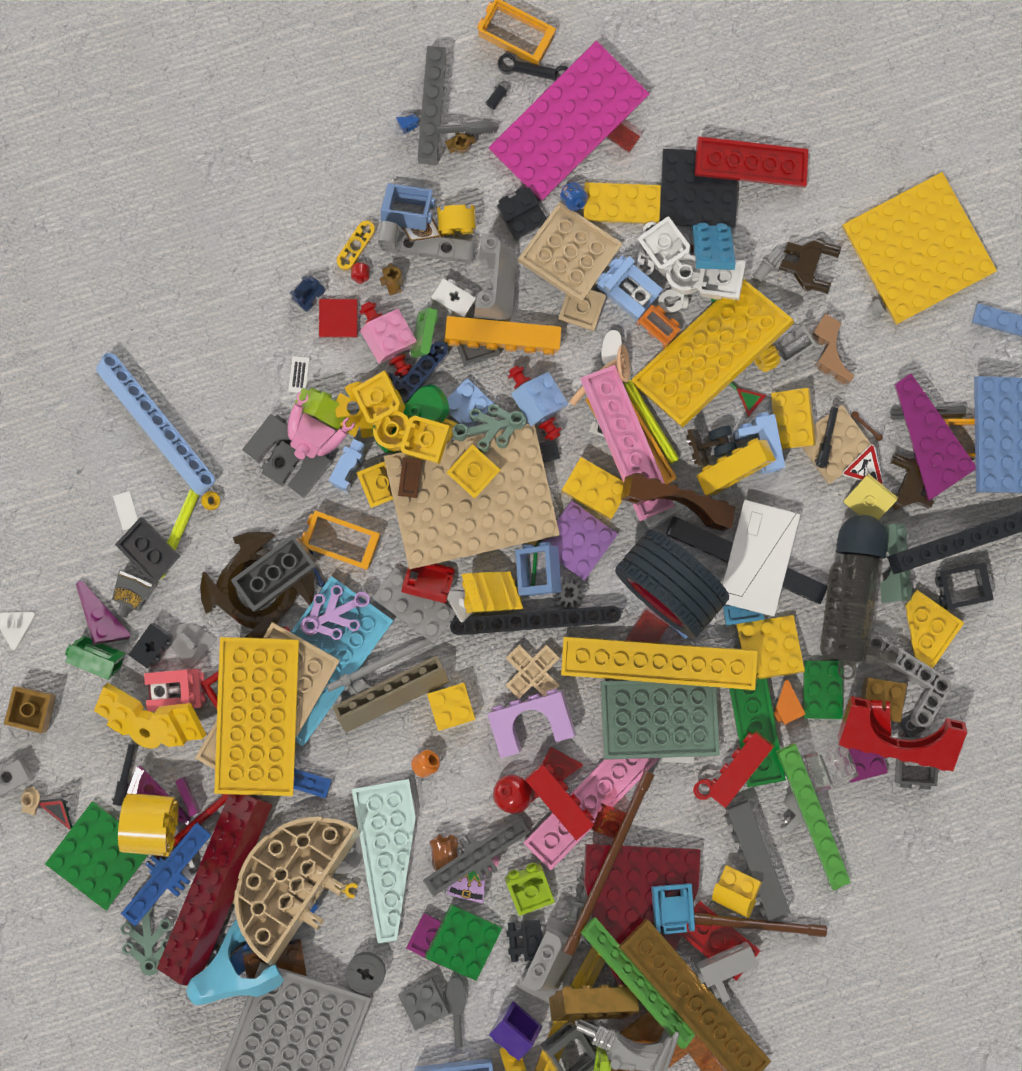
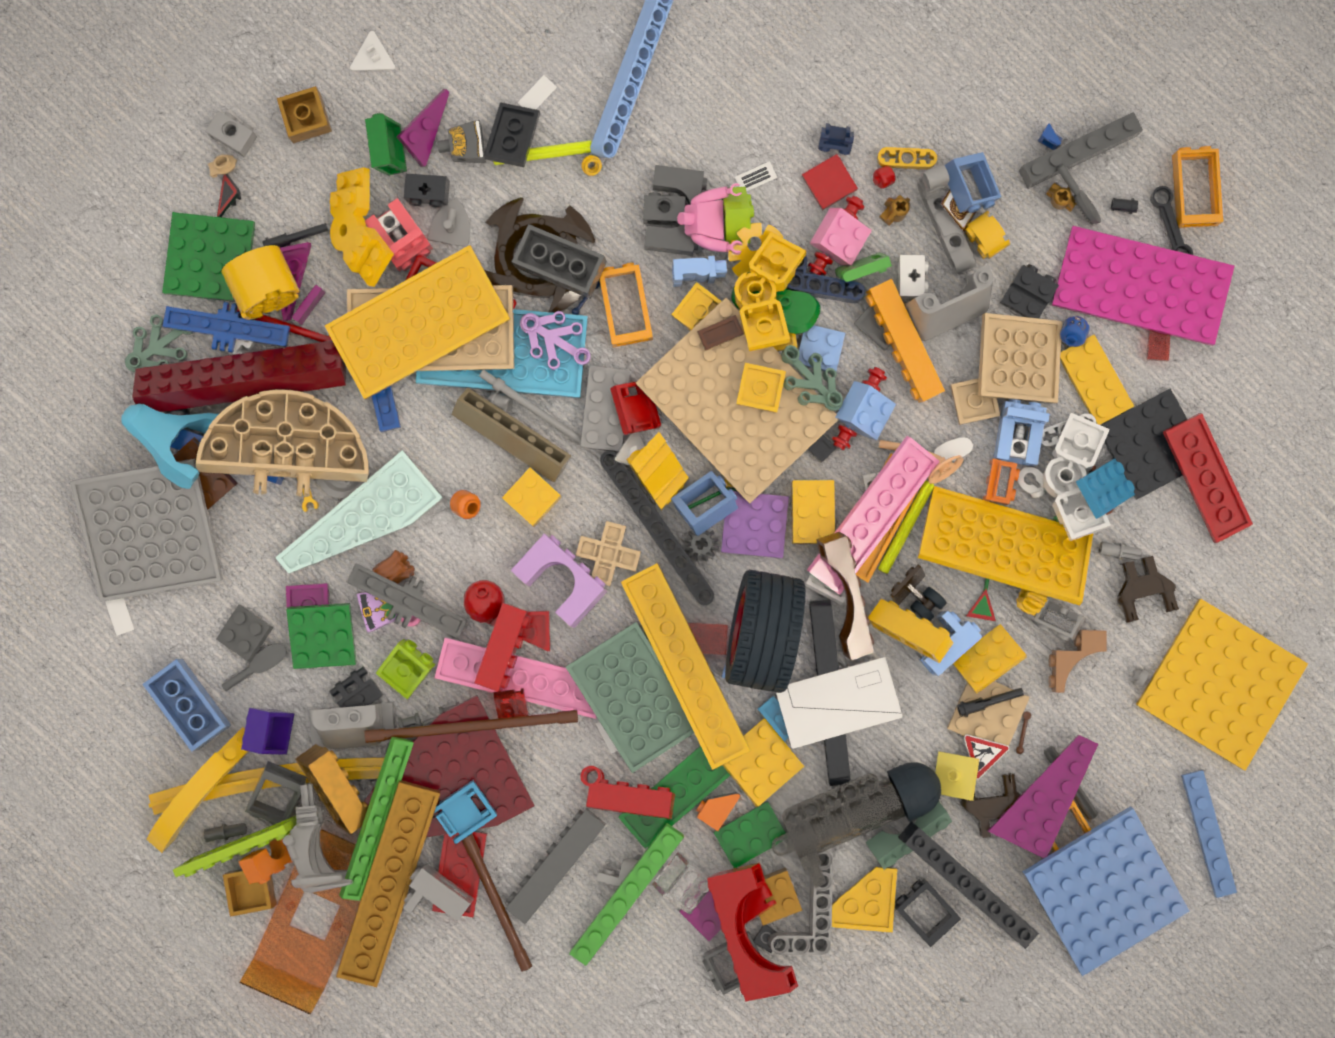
camera: 60 degrees right, 0 degrees up
dark grey piece [346,951,386,994] -> none
yellow brick [712,865,762,918] -> none

